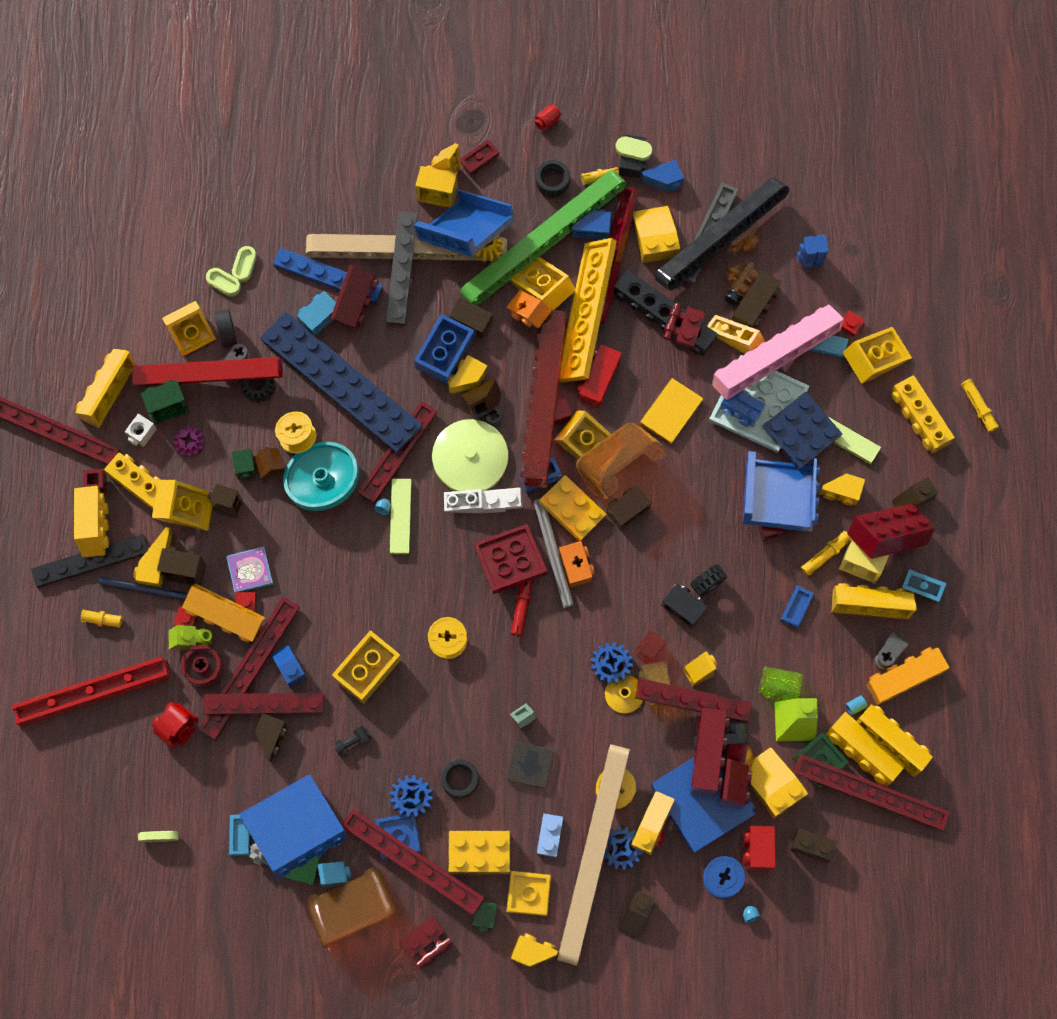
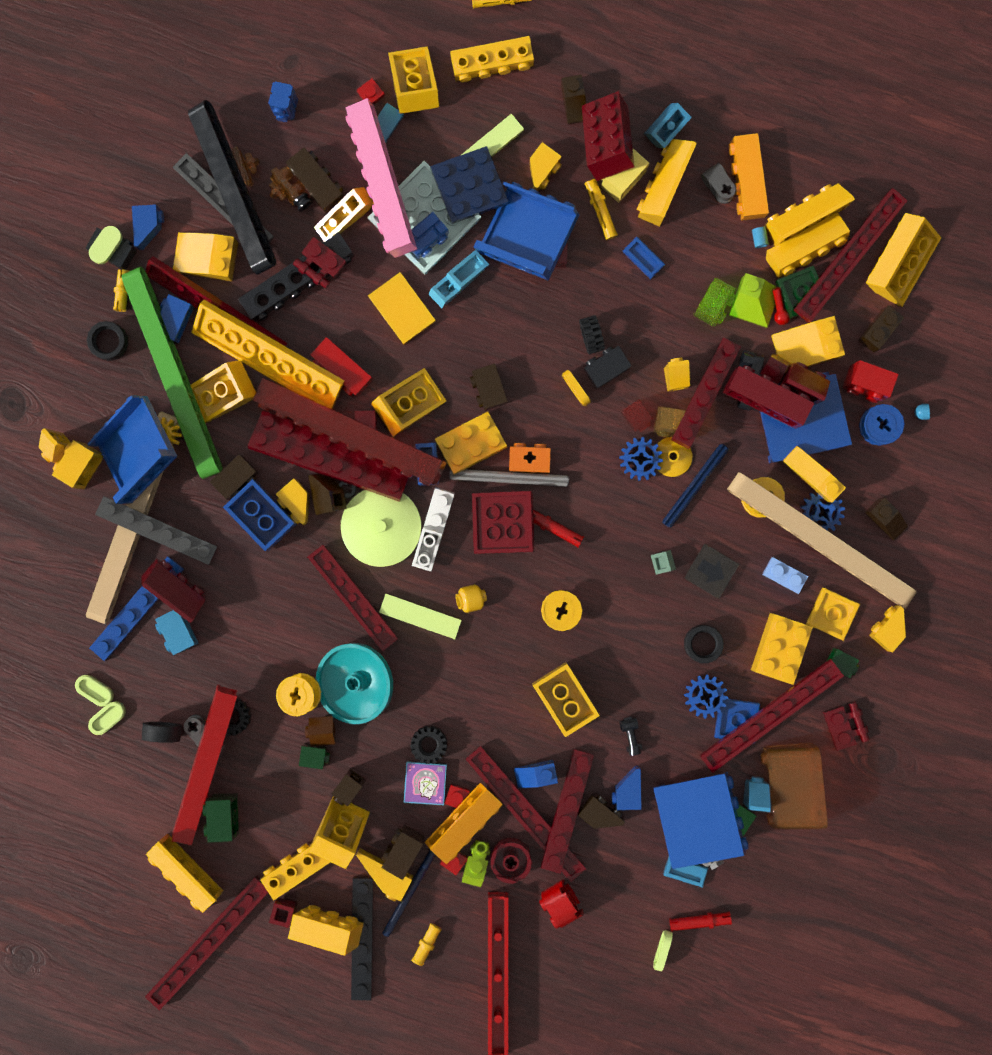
camera: 70 degrees left, 15 degrees up
white brick [125,414,157,447] -> none
yellow slope [162,301,216,356] -> none
magenta gear [173,426,204,456] -> none
dark blue plate [260,311,423,454] -> none
dark azure hinge [374,499,391,515] -> none
dark red plate [460,139,499,176] -> none
orange brick [506,290,551,328] -> none
red brick [534,104,561,131] -> none
clear orange windscreen [576,423,668,498] -> none
none -> dark red plate [248,410,414,502]
none -> black tyre [410,726,447,764]
none -> medium azure slope [429,250,489,308]
none -> yellow head [456,584,487,613]
none -> yellow tile [562,370,591,406]
none -> blue slope [611,766,641,810]
none -> dark blue axle [662,444,729,528]
none -> red pin [669,911,732,932]
none -> red bar [772,287,790,325]
none -> yellow slope [866,213,941,307]

